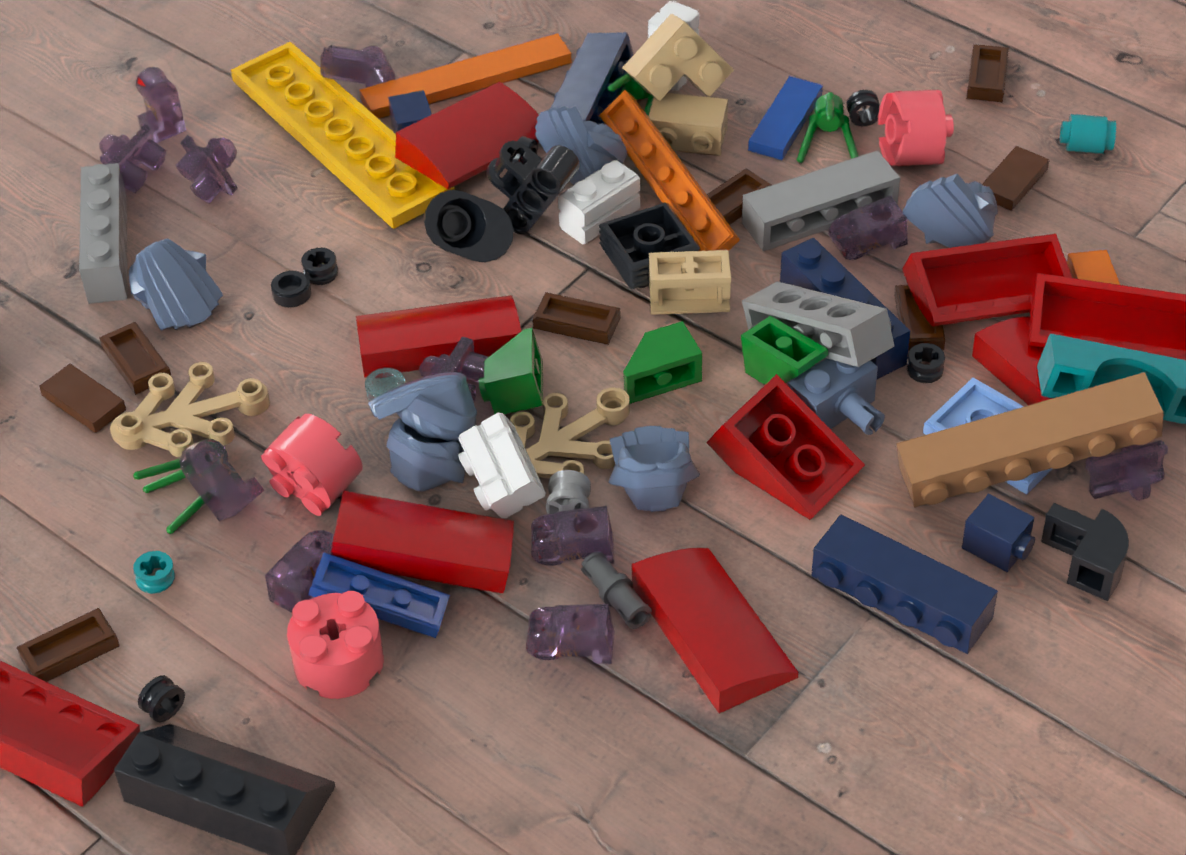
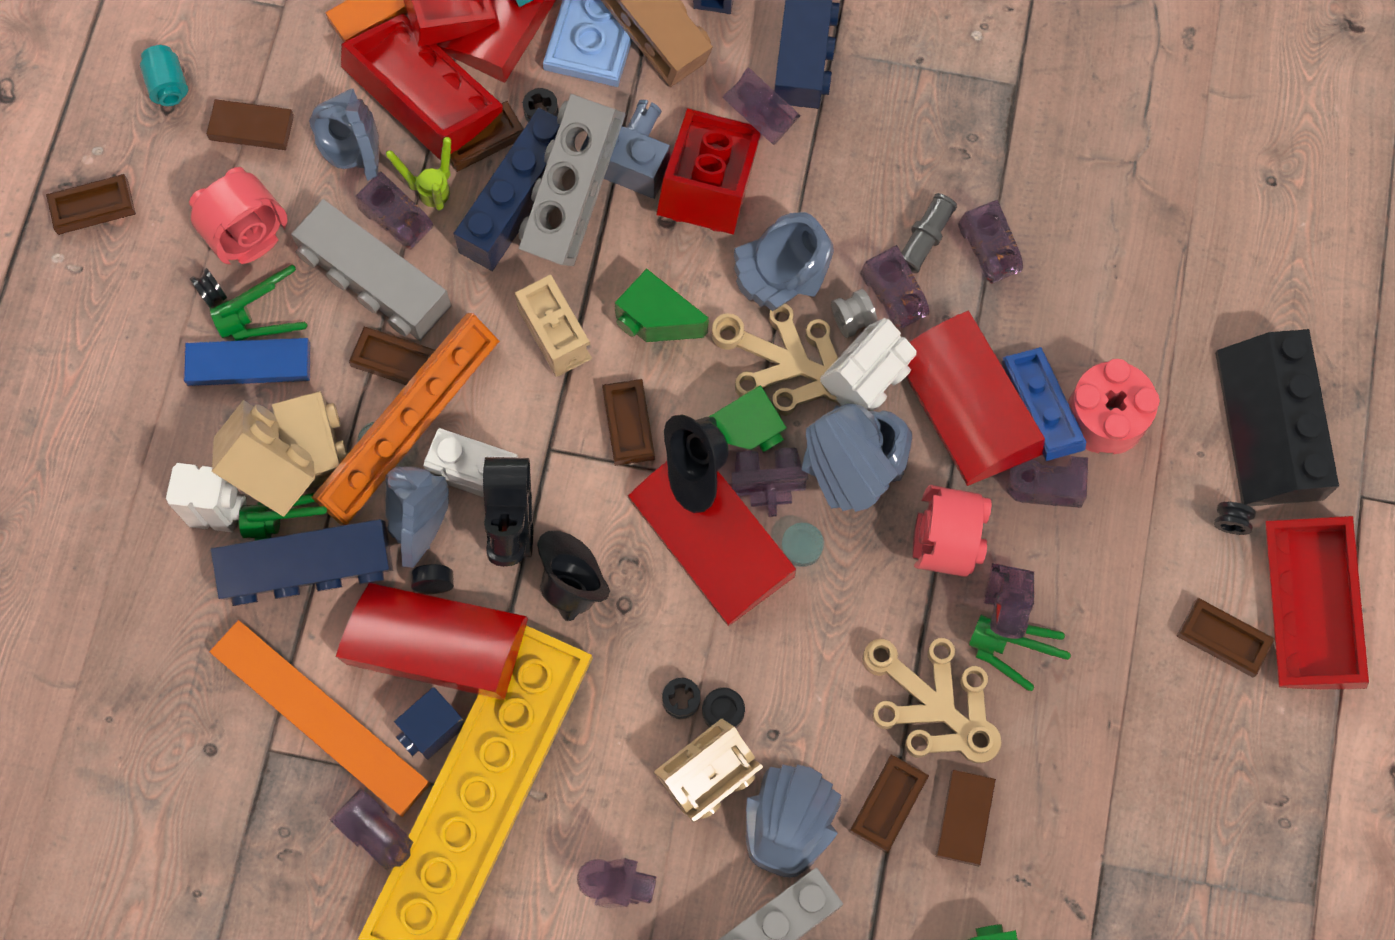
camera: 120 degrees left, 25 degrees up
teal bush [133,551,175,594] -> none
black brick [599,202,700,289] -> none
red slope [631,548,799,713] -> none
green slope [740,315,828,385] -> none
none -> lime plant [386,137,451,210]
none -> hinge [654,718,763,822]
none -> black piece [664,414,729,513]
none -> clear purple hips [722,67,801,145]

